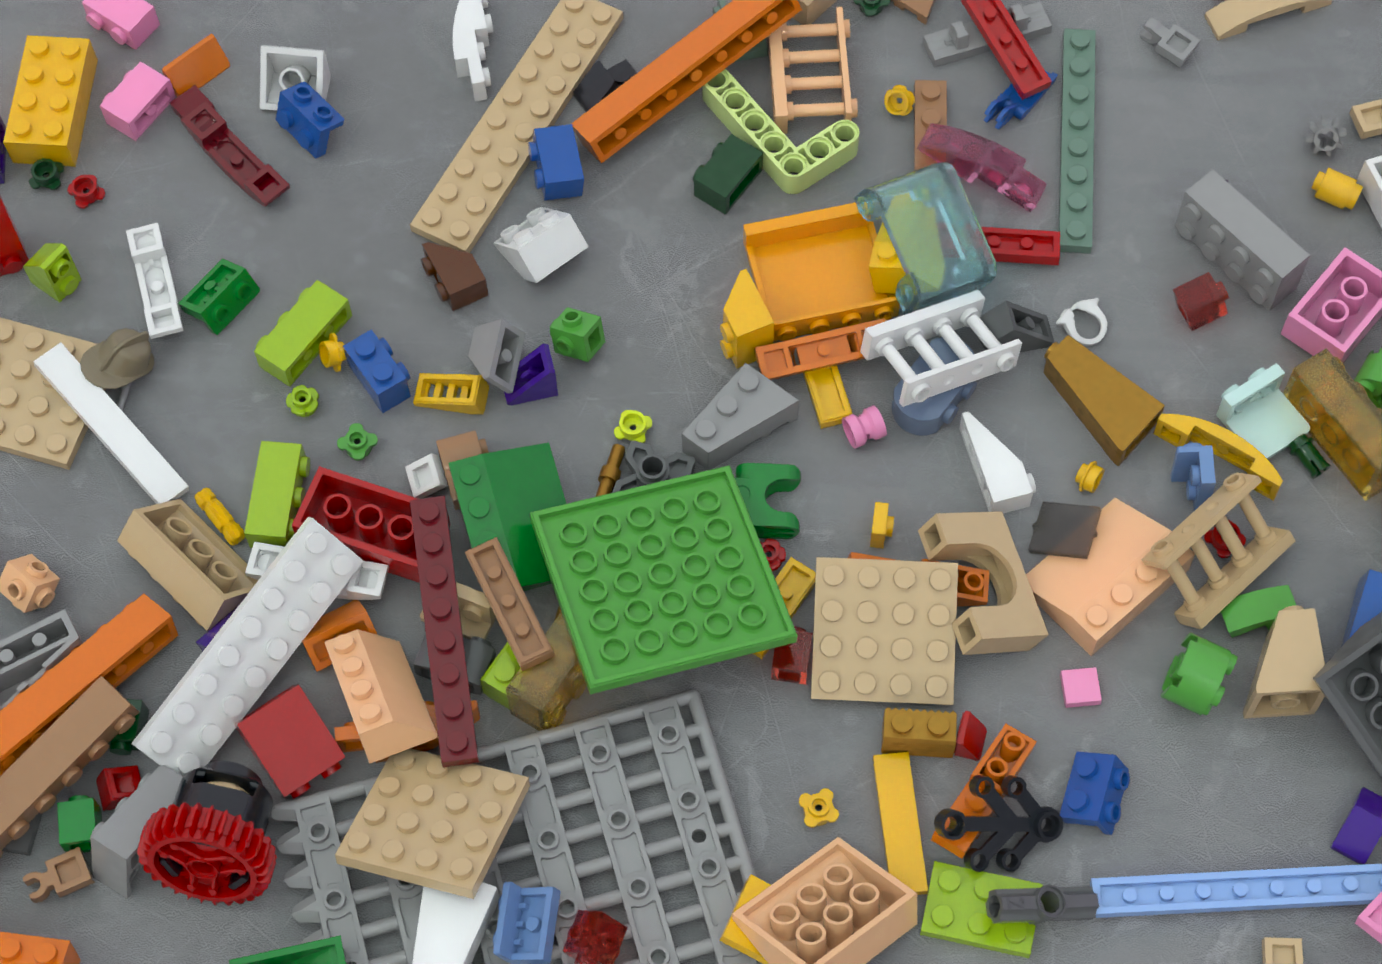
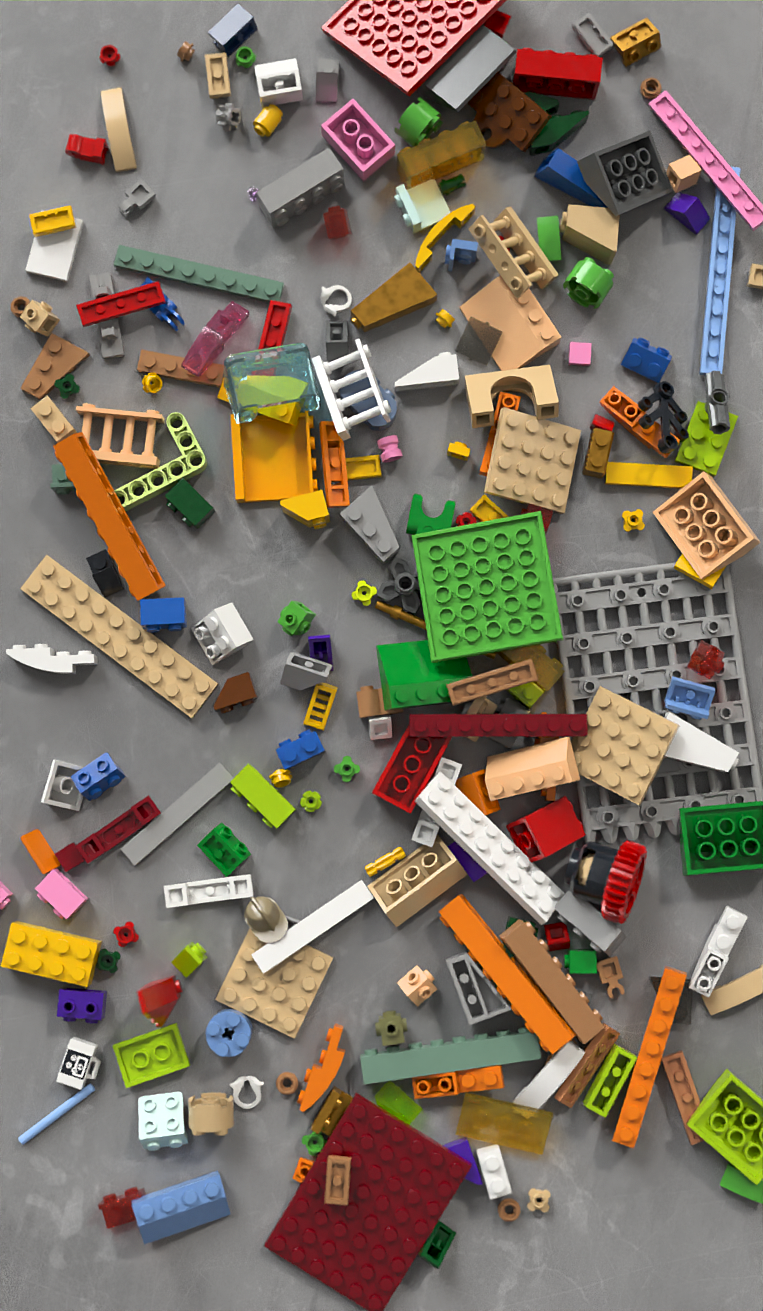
camera: 80 degrees left, 20 degrees up
lime brick [244,441,310,548] -> none
none -> light grey tile [121,762,234,866]

